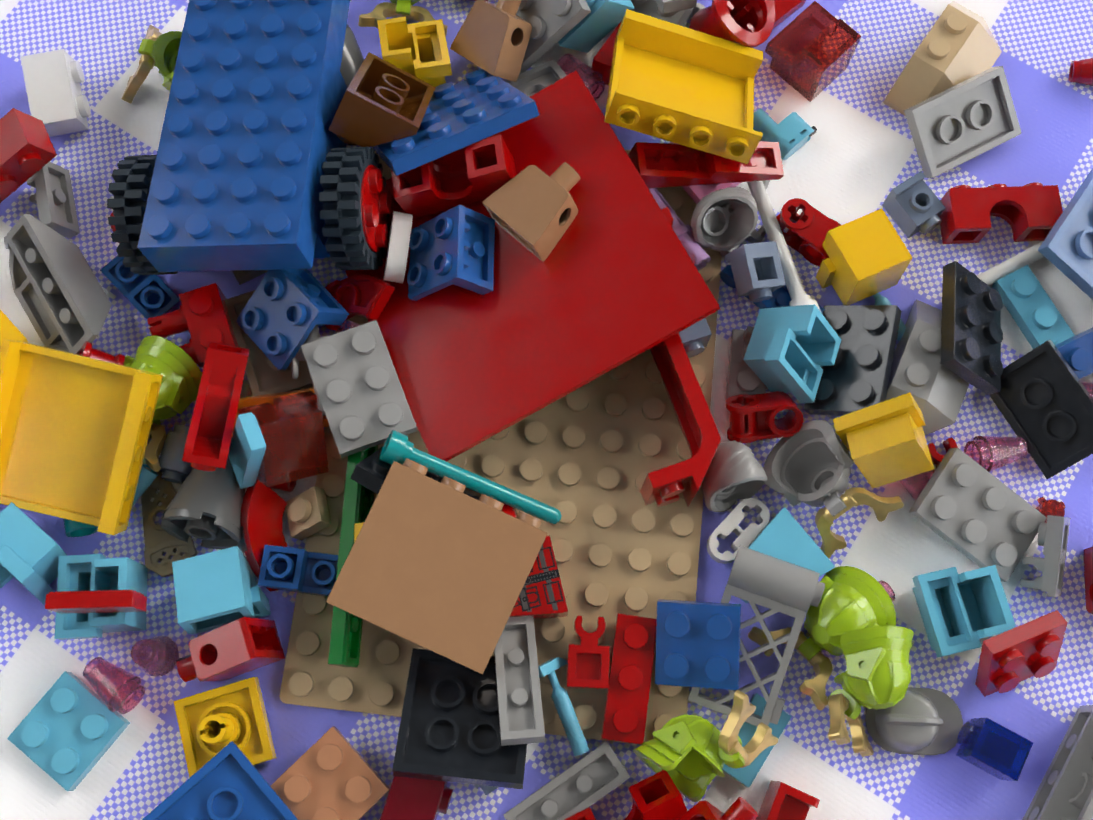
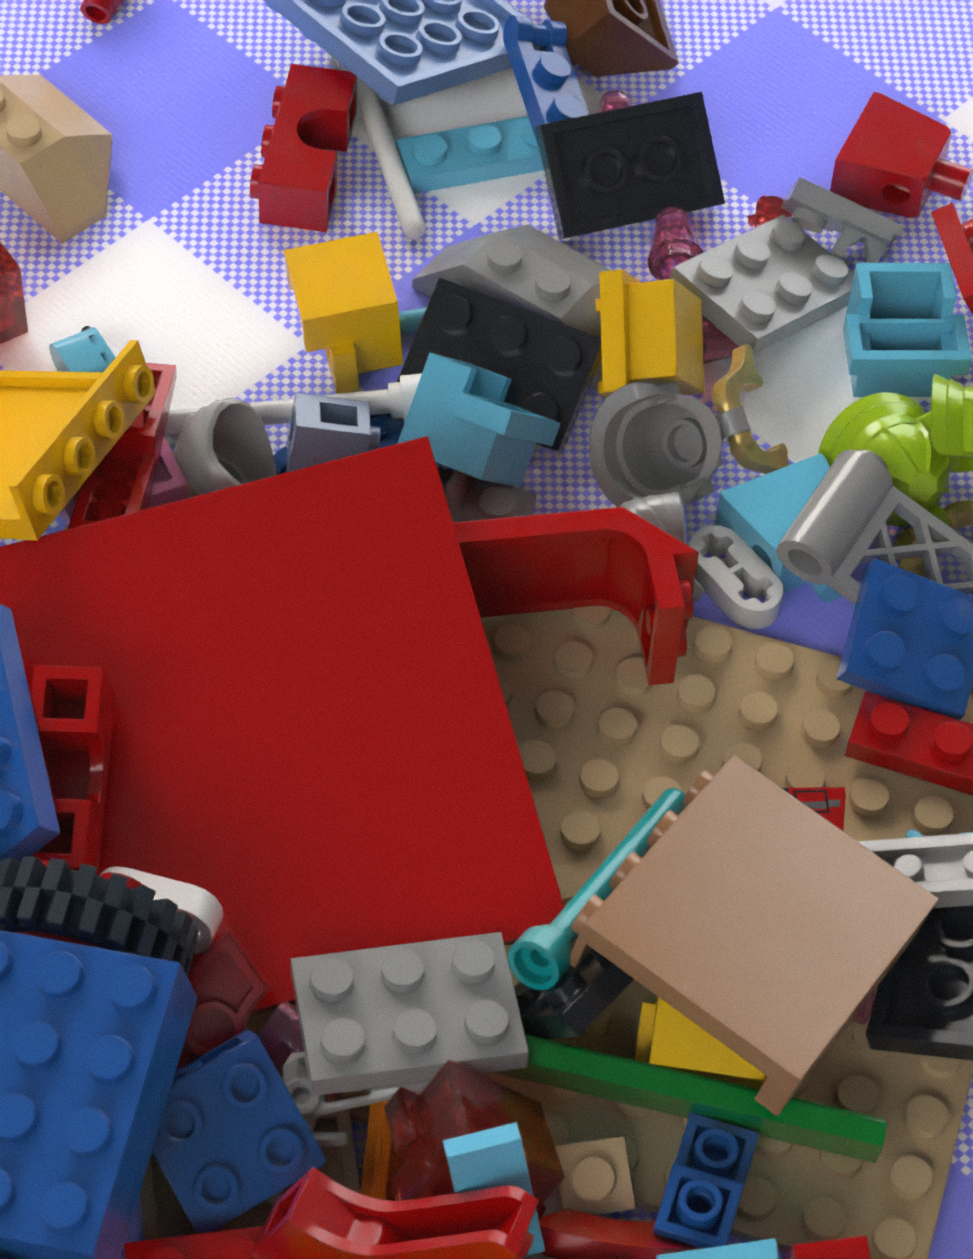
camera: 80 degrees left, 20 degrees down
blue bracket [407,205,495,301] -> none
medium nougat torso [482,162,581,262] -> none
red plate [567,615,610,689] -> none
red piece [725,391,804,443] -> none
red piece [776,198,841,267] -> none
sand blue brick [882,171,946,238] -> none
light grey plate [904,66,1022,178] -> none
black plate [940,261,1003,395] -> none

